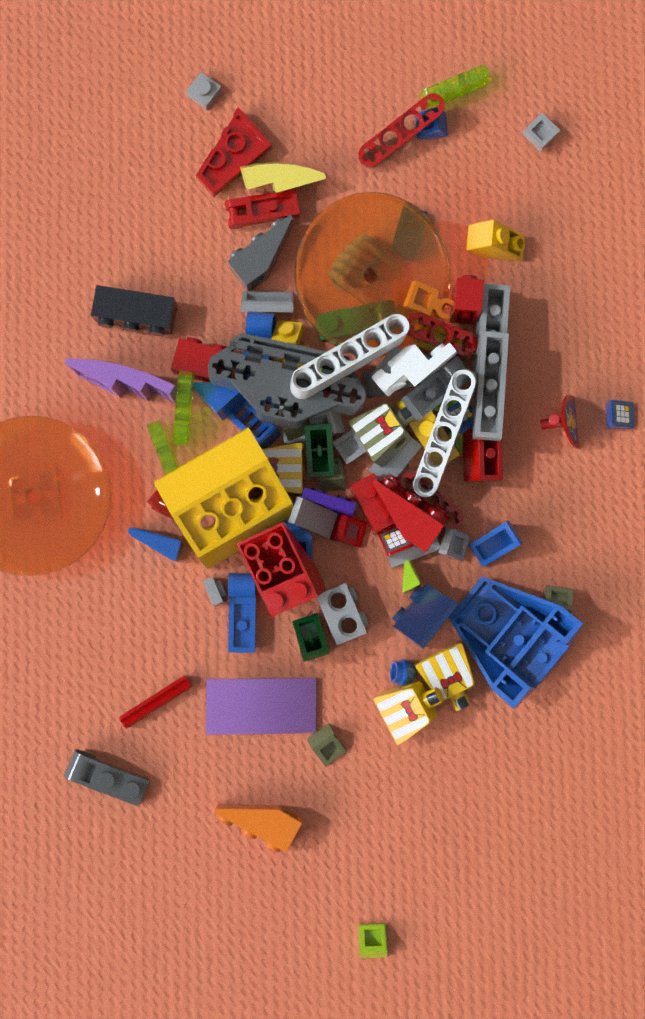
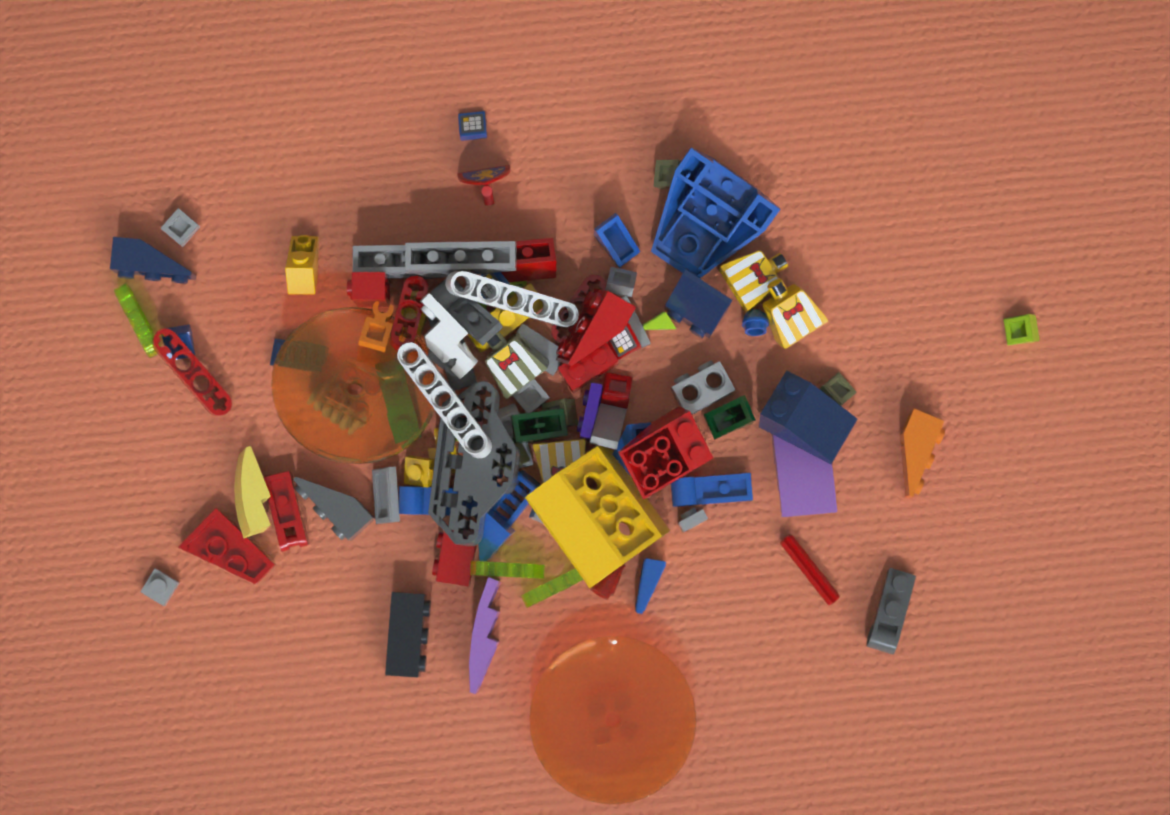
camera: 95 degrees left, 0 degrees up
none -> dark blue slope [110,237,196,284]
none -> dark blue slope [759,370,857,465]

